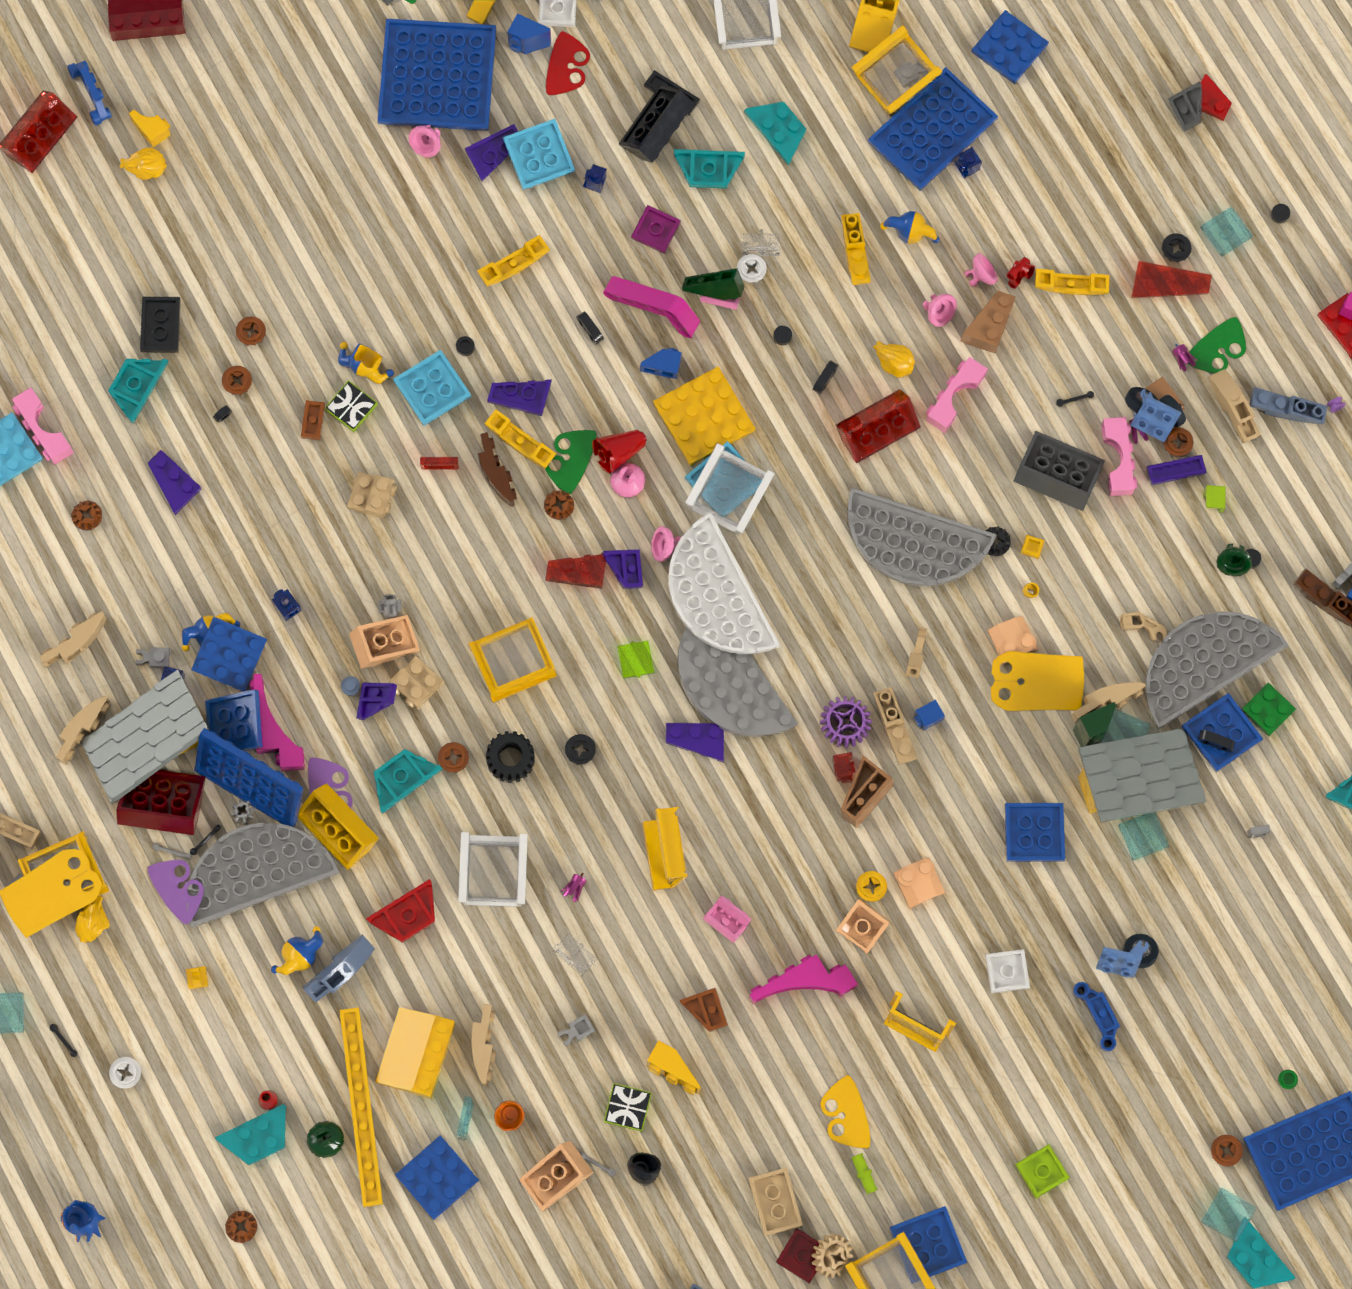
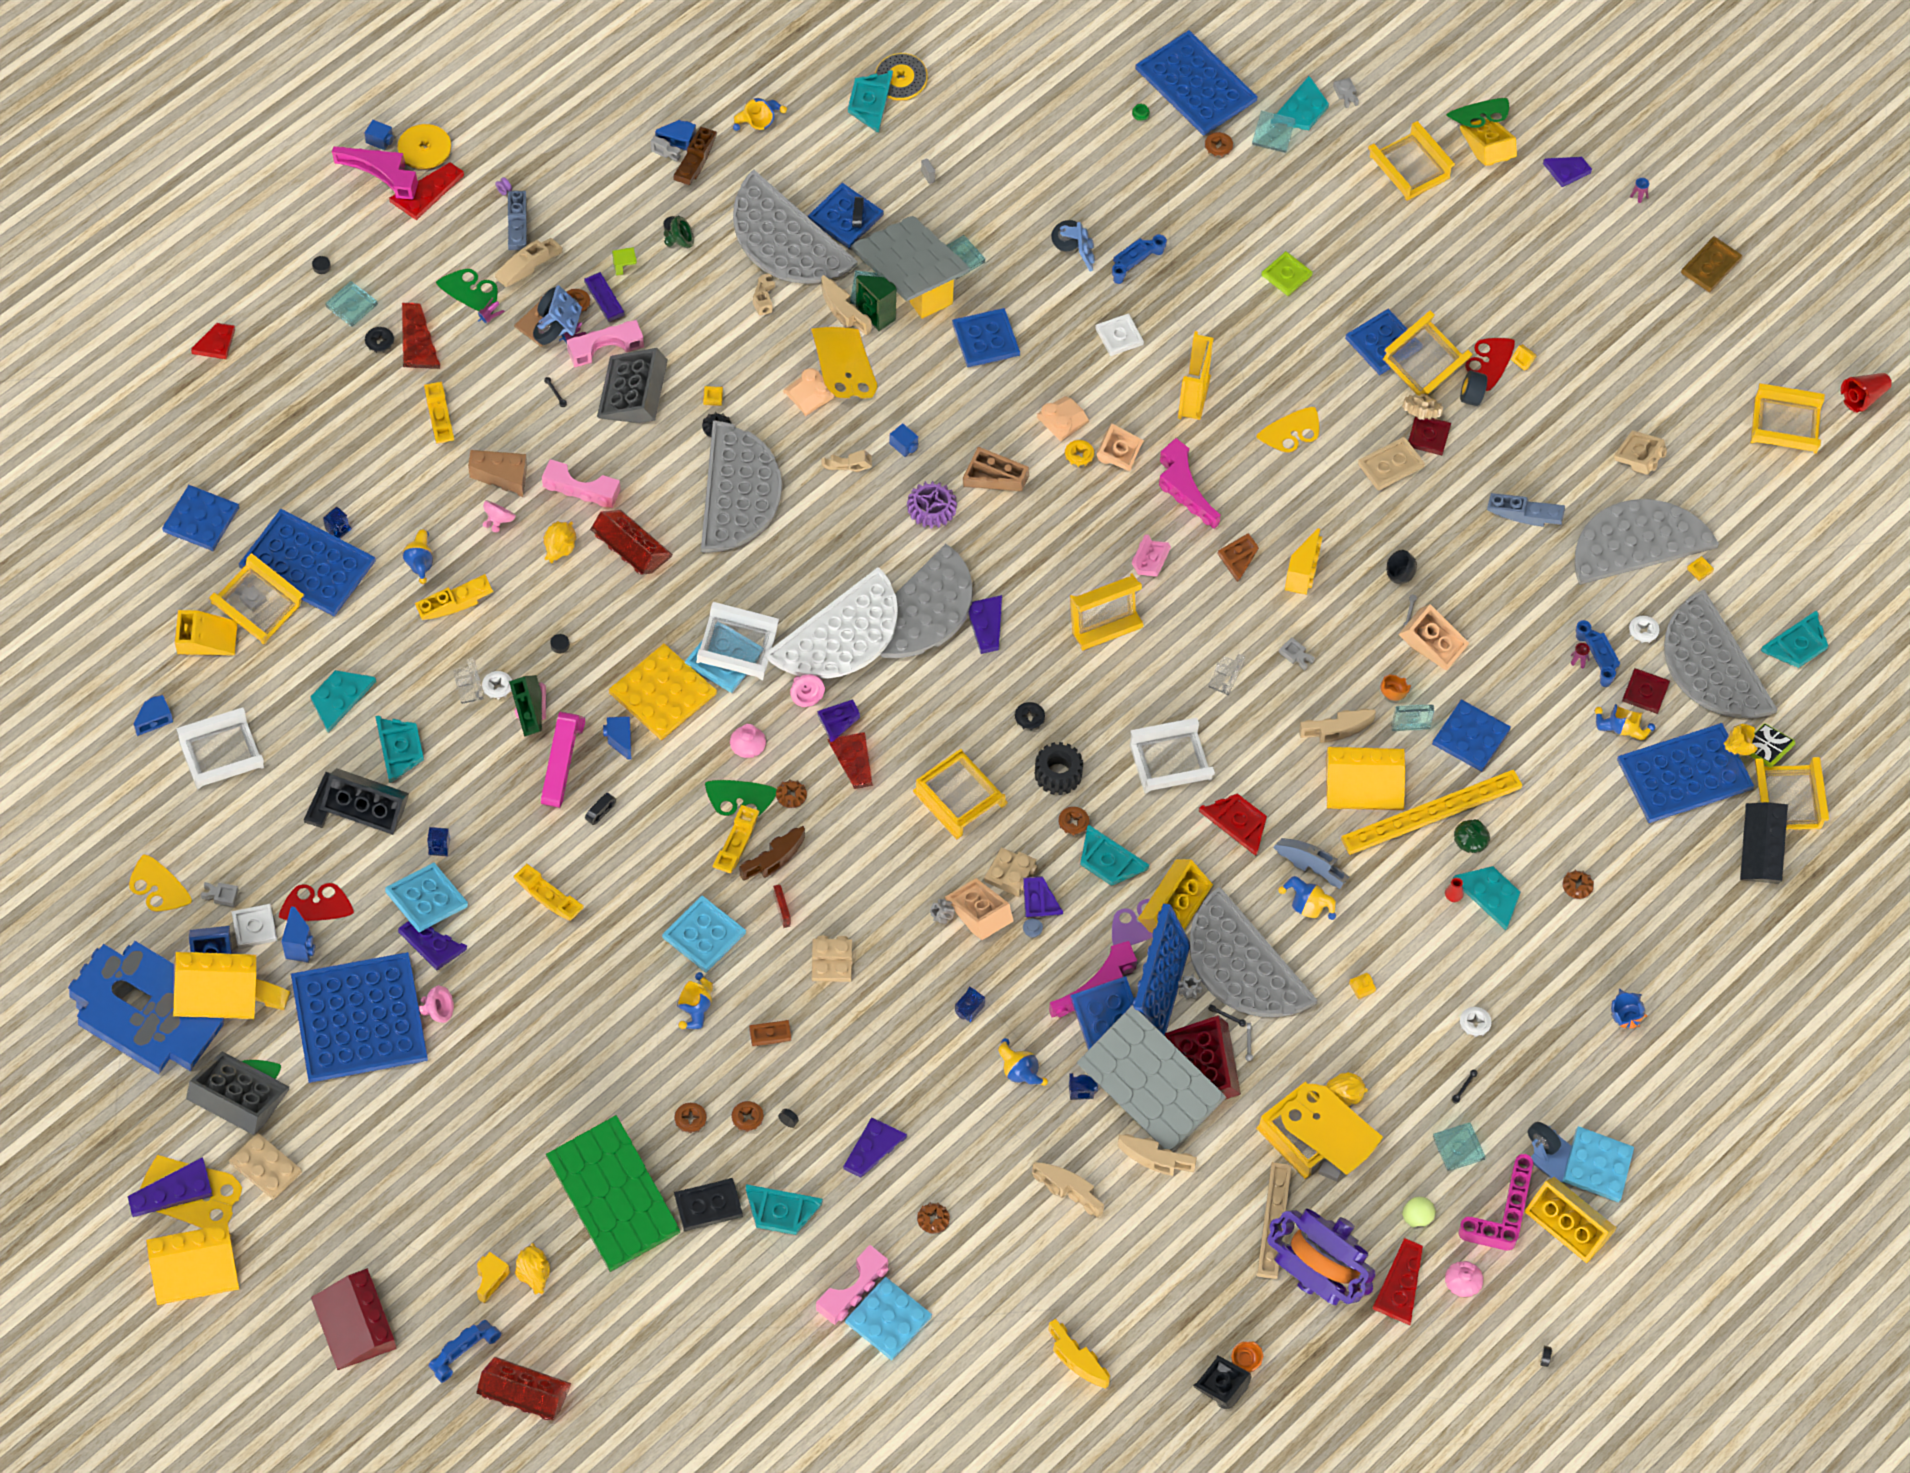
camera: 105 degrees left, 15 degrees down
light grey plate [136,647,170,668] -> none
medium lavender piece [147,860,204,924] -> none
blue plate [191,616,267,692] -> none
tile [324,380,378,432] -> none
black tile [456,336,475,356] -> none
dark purple wing [487,379,552,416] -> none
flat silver piece [560,873,587,902] -> none
red cone [592,430,647,473] -> none
tile [604,1083,652,1132] -> none
clear neon green piece [617,640,654,679] -> none
magenta tile [631,205,681,254] -> none
black beam [812,360,839,395] -> none
clear red brick [832,752,855,783] -> none
lime pin [851,1153,878,1195] -> none
tan slope [873,687,917,765] -> none
bright pink hair [964,253,998,287] -> none
red plate [1006,257,1035,289] -> none
yellow hinge [1022,582,1039,598] -> none
dark grey wing [1168,81,1202,132] -> none
green plate [1241,682,1296,737] -> none
none -> green piece [546,1115,680,1272]

